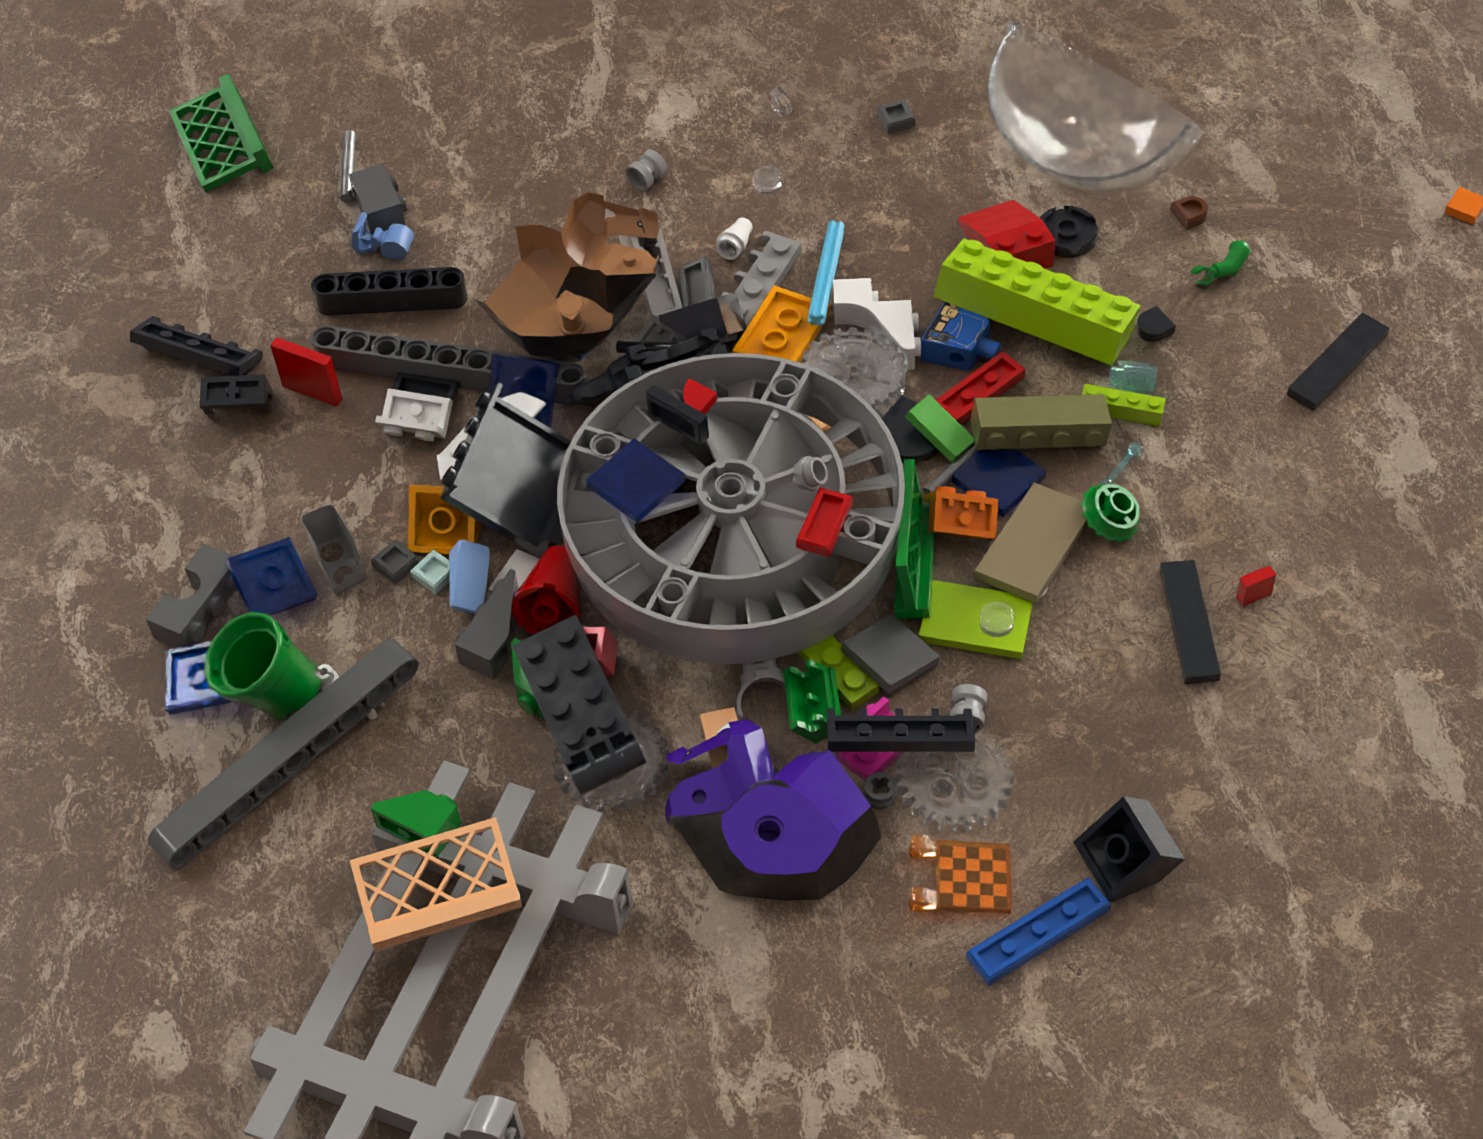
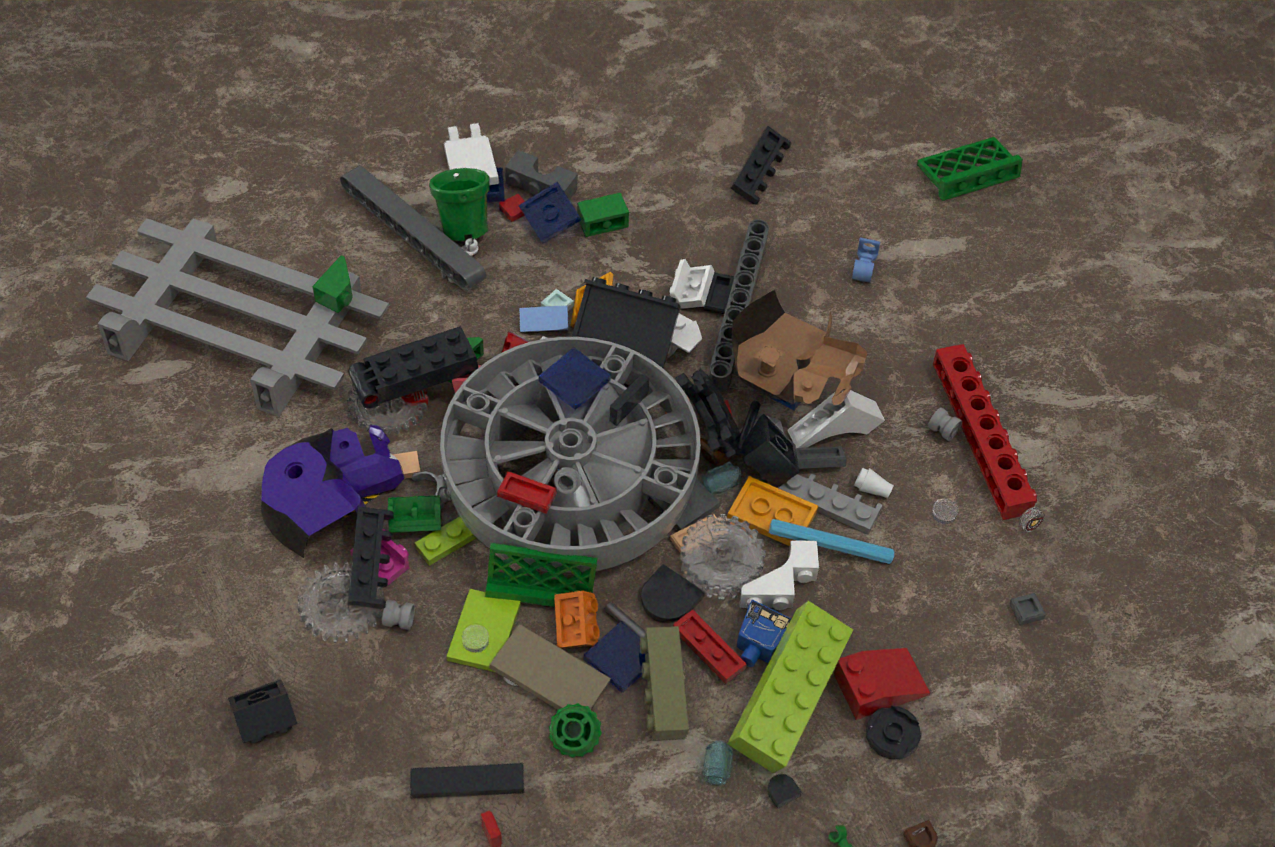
camera: 85 degrees right, 0 degrees up
black hinge [199,374,273,415] -> none
red tile [270,337,343,407] -> none
light grey piece [301,505,367,594] -> none
black beam [311,267,468,315] -> none
flat silver bar [340,130,356,203] -> none
dark grey brick [349,164,408,235] -> none
light nougat fence [349,817,522,952] -> none
dark grey tile [371,539,420,585] -> none
dark grey slope [455,569,519,680] -> none
clear blue tile [489,353,558,427] -> none
red tile [683,378,718,414] -> none
dark grey tile [841,614,940,694] -> none
dark grey bush [864,772,897,809] -> none
bright green tile [905,394,975,463] -> none
clear orange flag [909,834,1012,913] -> none
blue tile [966,877,1111,986] -> none
clear windscreen [989,21,1205,193] -> none
lime piece [1082,383,1166,427] -> none
clear light blue hinge [1100,442,1142,485] -> none
none -> white tile [444,123,499,185]
none -> green brick [577,192,629,237]
none -> red brick [933,344,1037,520]

